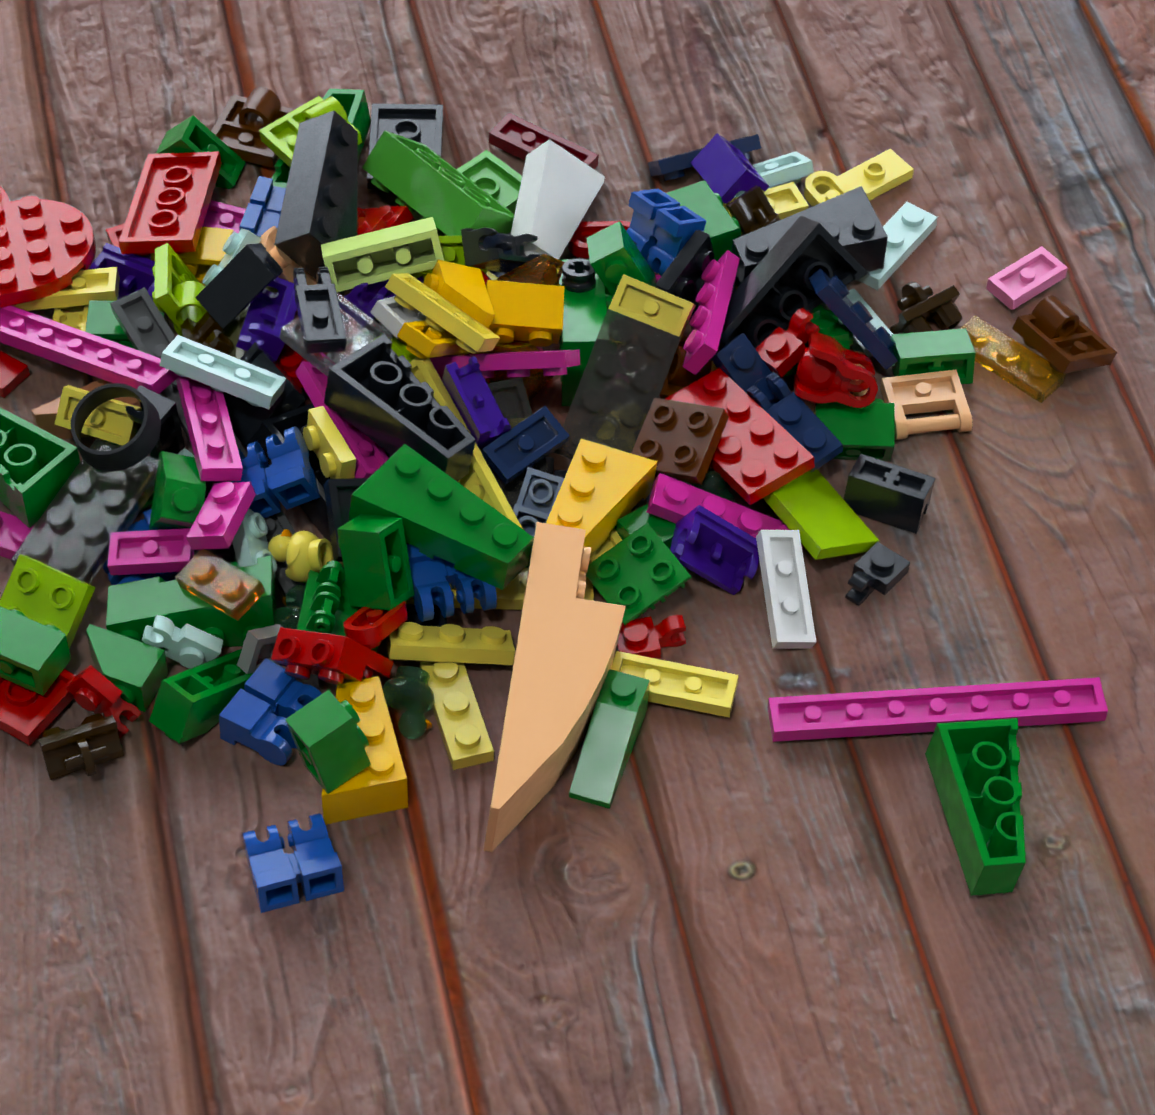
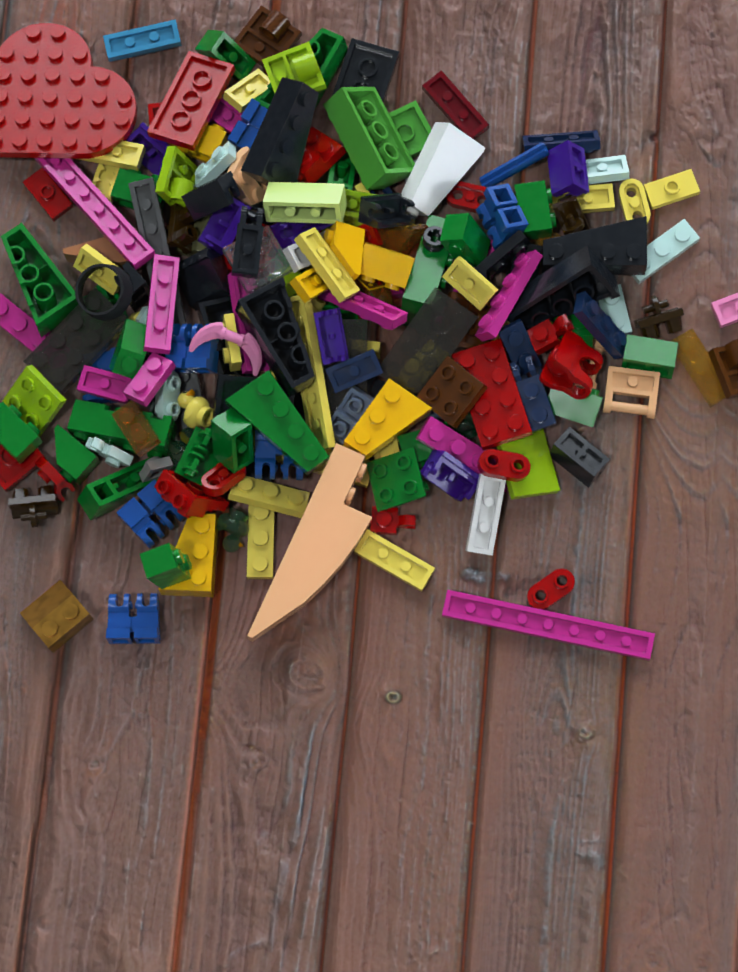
camera: 25 degrees right, 25 degrees up
light aqua plate [159,335,287,410] -> none
slope [569,669,650,809] -> none
black plate [845,542,910,606] -> none
green wedge [925,718,1026,896] -> none
none -> pearl gold slope [20,580,94,653]
none -> dark azure plate [103,19,182,62]
none -> bright pink piece [189,322,262,376]
none -> light yellow plate [223,68,270,113]
none -> red plate [477,449,531,482]
none -> blue axle [479,143,549,187]
none -> red plate [527,568,575,610]

